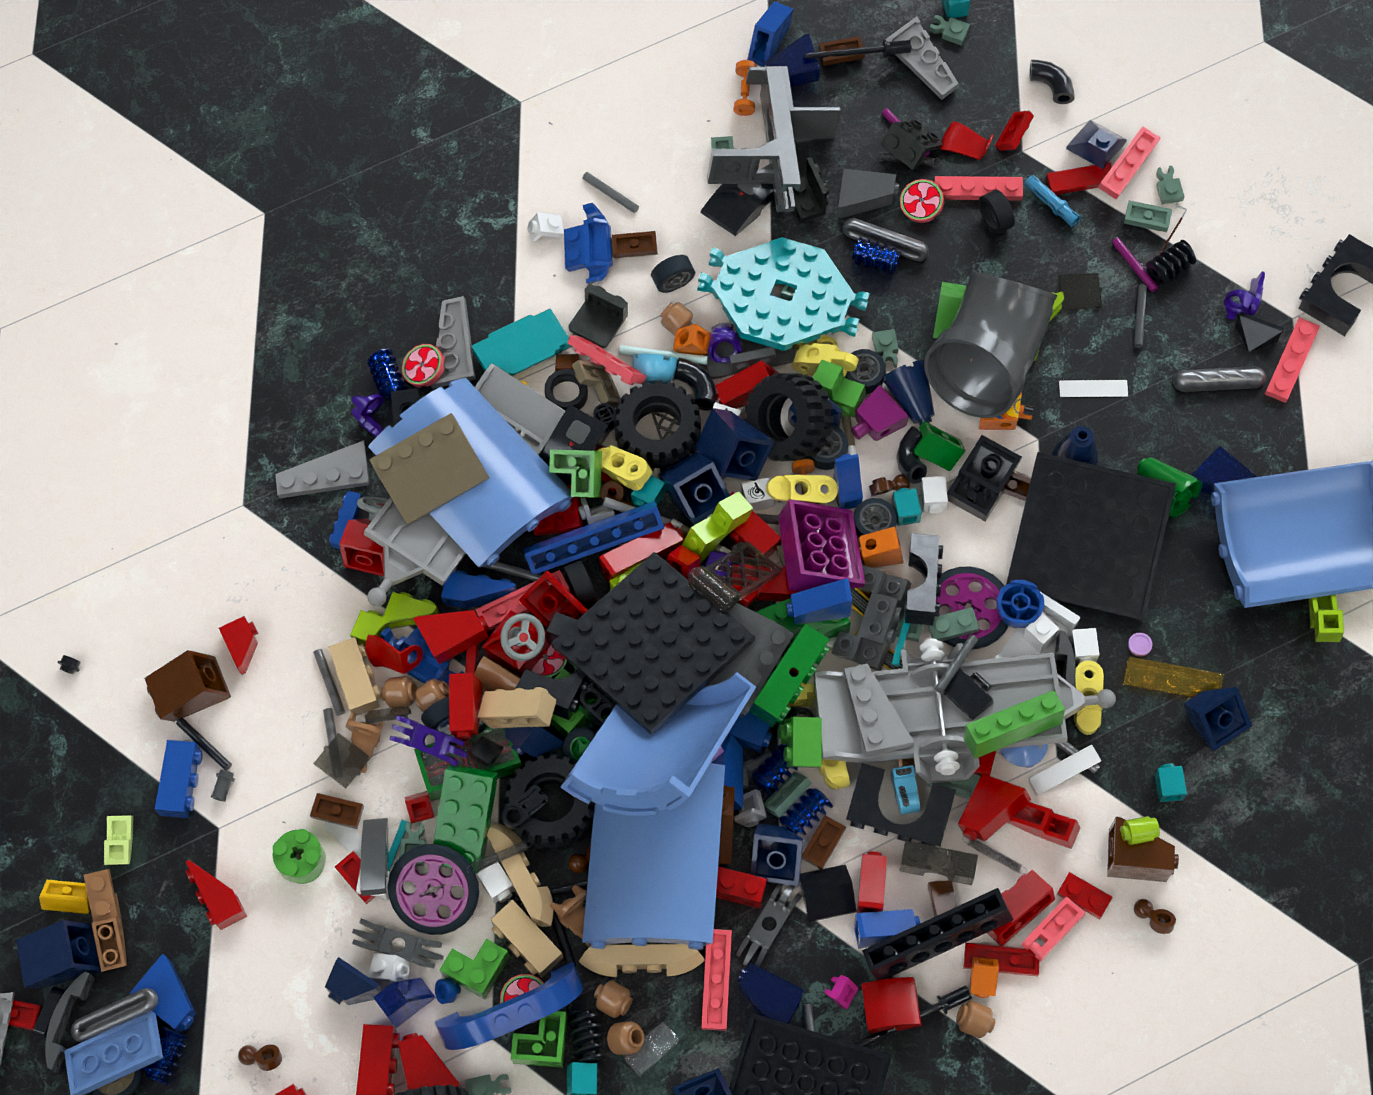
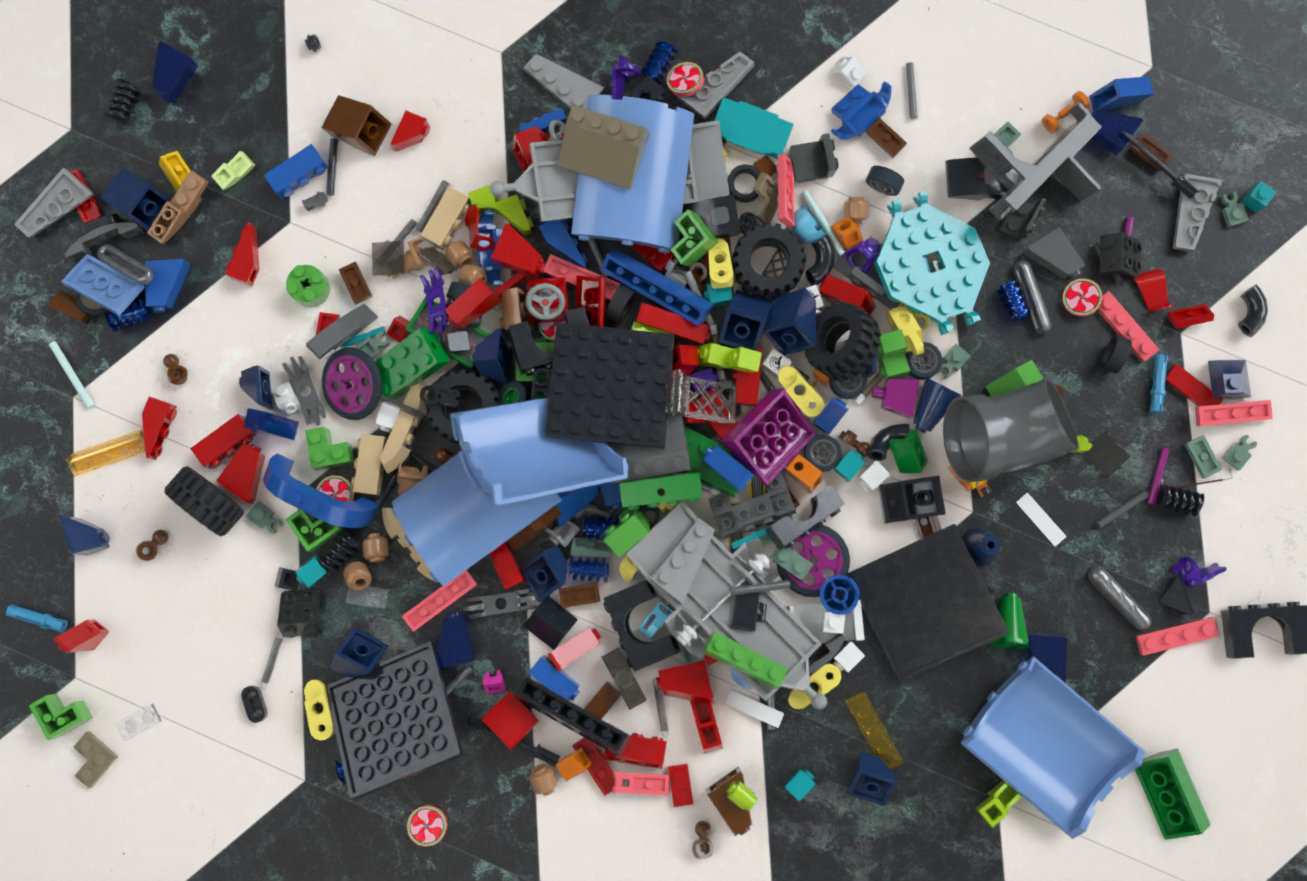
camera: 50 degrees right, 15 degrees up
blue tile [435,978,461,1004] -> none
tan brick [477,687,556,728] -> none
lavender piece [1128,633,1152,656] -> none

